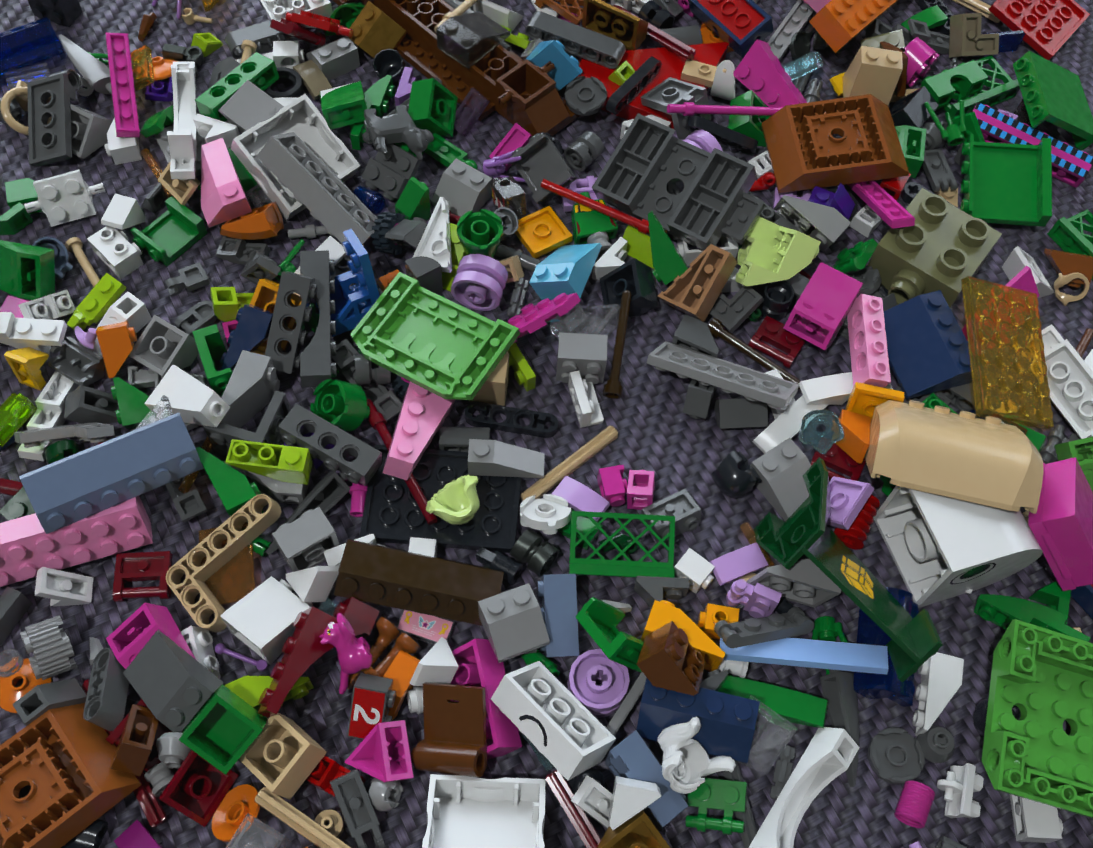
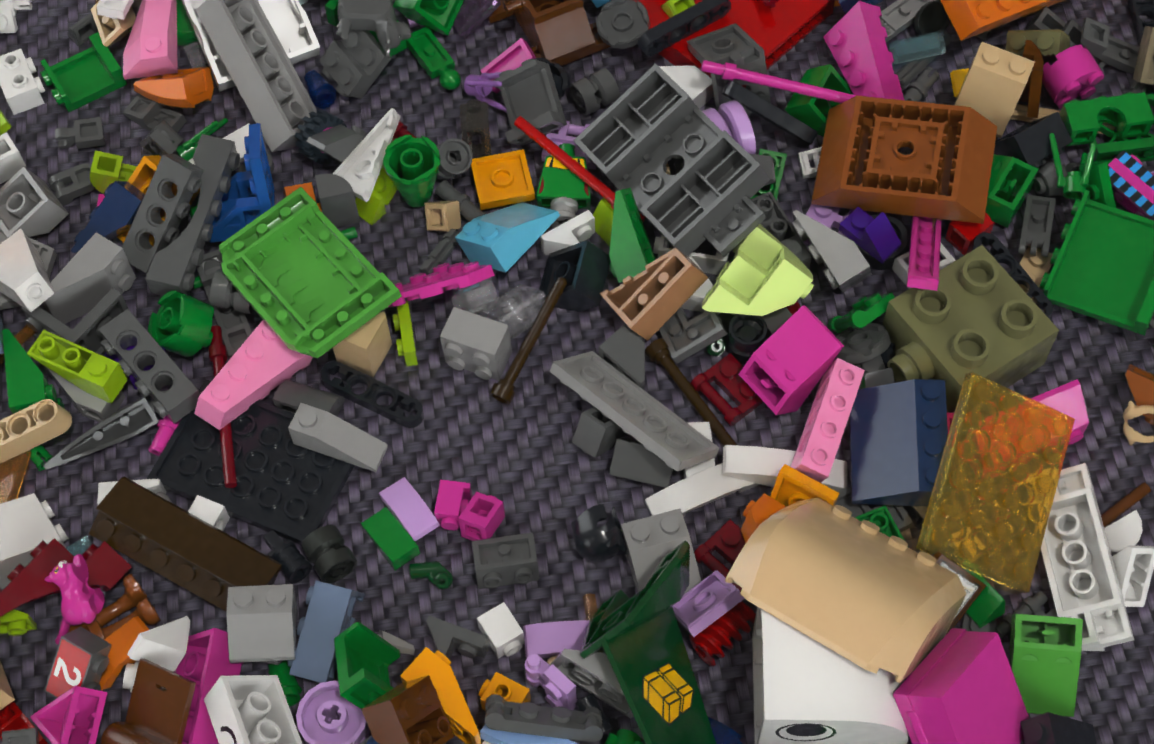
camera: 25 degrees right, 0 degrees up
white slope [101,194,146,230] -> none
green panel [192,324,233,398] -> none
light grey brick [272,507,339,572] -> none
white slope [286,566,339,602] -> none
light grey bar [288,224,329,239] -> none
green slope [395,177,431,221] -> none
bright pink tile [396,610,455,645] -> none
yellowish green hair [426,475,480,525] -> none
light grey slope [431,158,492,217] -> none
lavender wheel [451,254,508,311] -> none
tan axle [520,426,618,501] -> none
white plate [520,494,571,535] -> none
white bracket [568,371,604,428] -> none
green fence [568,511,675,578] -> none
tan plate [681,59,727,88] -> none
white piece [710,60,736,101] -> none
red arm [749,172,776,192] -> none
clear light blue piece [799,410,844,454] -> none
green slope [901,5,948,31] -> none
white slope [1002,246,1054,298] -> none

